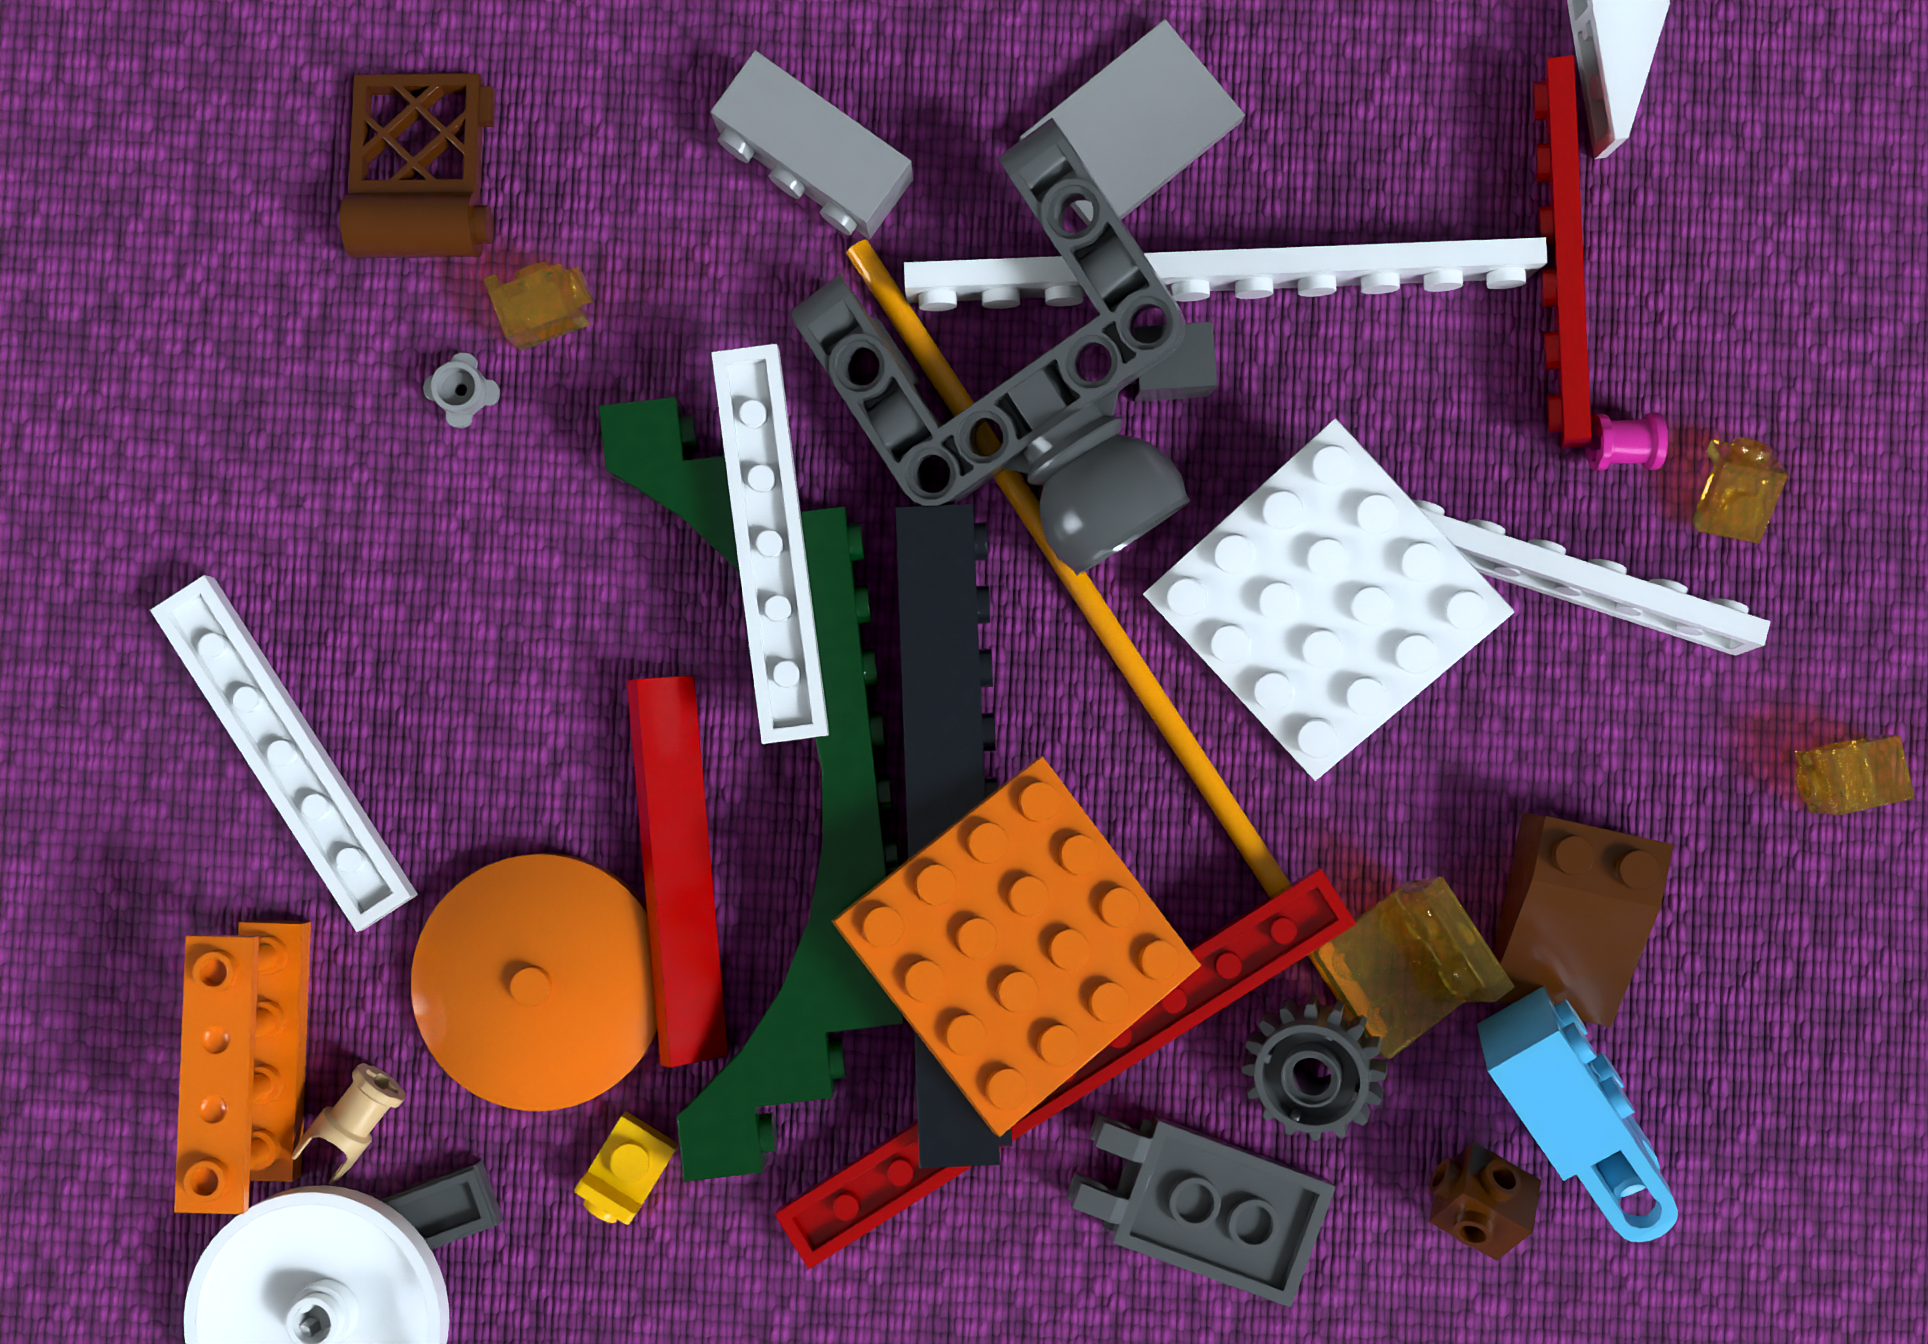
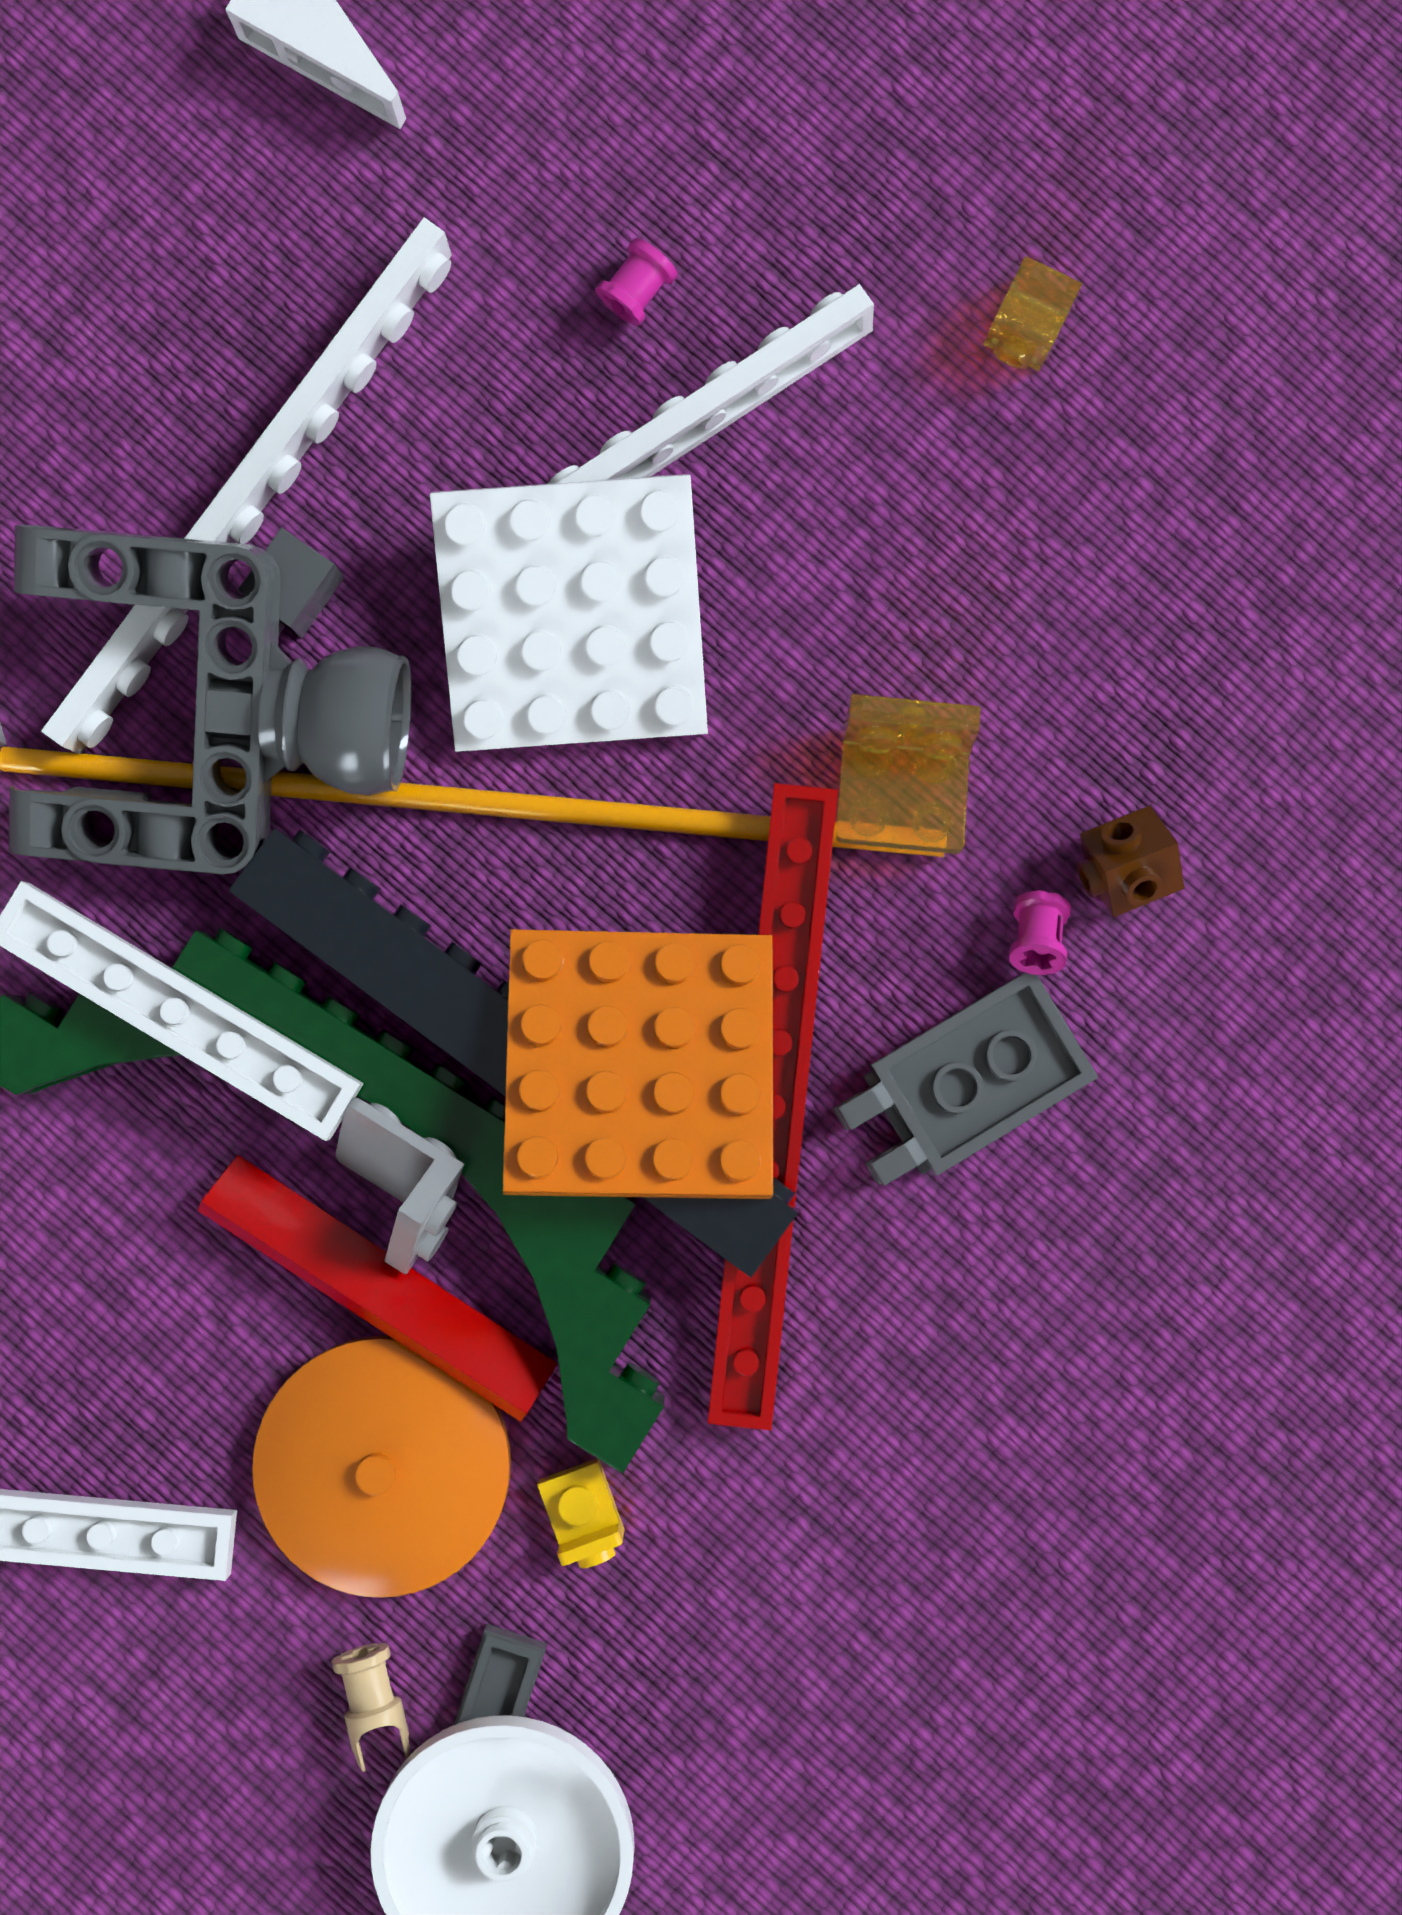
camera: 55 degrees left, 0 degrees up
orange fence [174,920,311,1214] -> none
light grey tile [1019,19,1245,226] -> none
dark grey gear [1242,995,1388,1141] -> none
medium azure brick [1477,986,1678,1242] -> none
reddish brown slope [1483,813,1674,1027] -> none
red plate [1533,55,1592,449] -> none
clear yellow bracket [1692,437,1789,544] -> none
none -> light grey bracket [335,1098,464,1275]
none -> dark pink bush [1009,890,1071,975]

